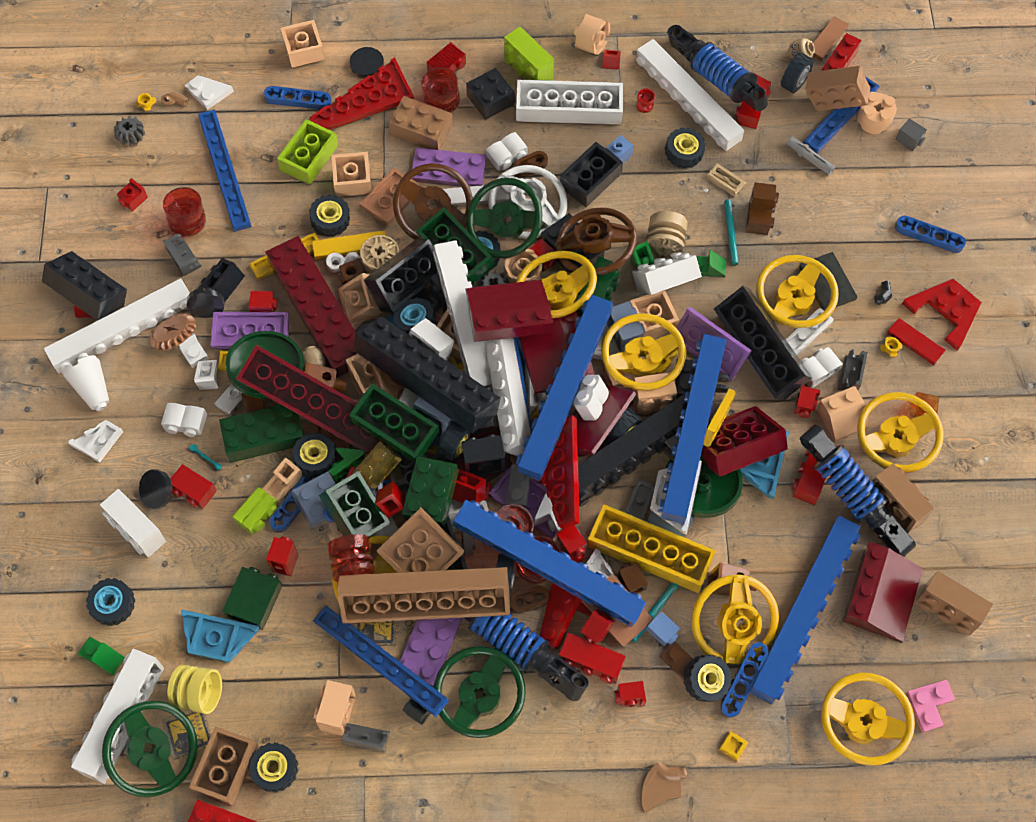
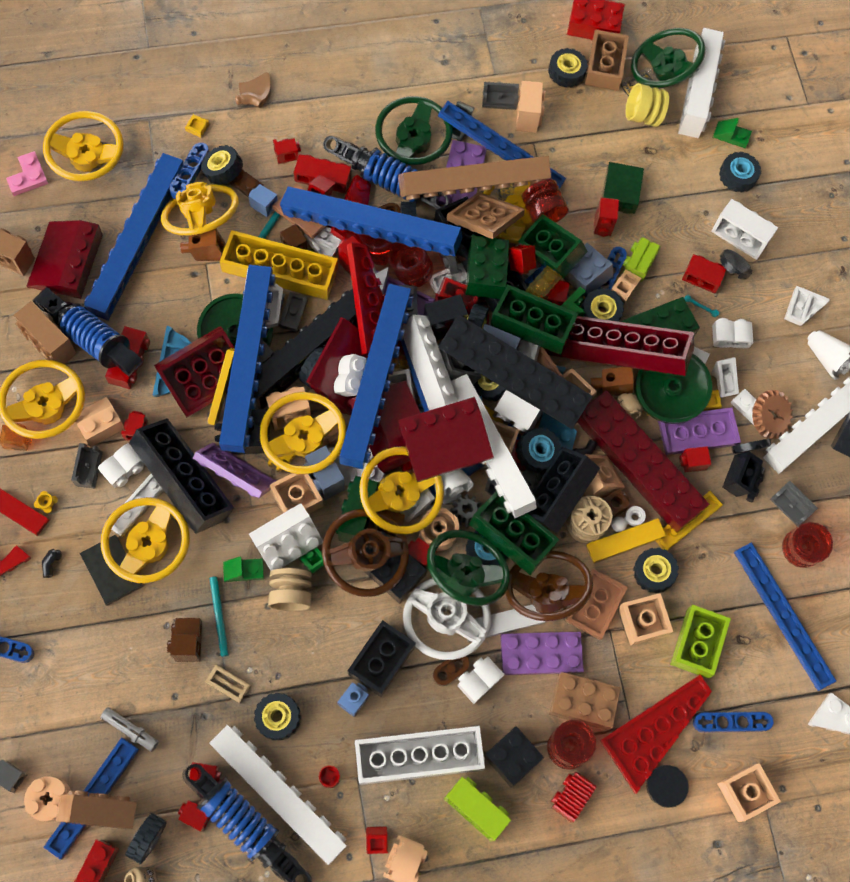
camera: 165 degrees right, 5 degrees up
dark azure wing [181,610,259,663] -> none

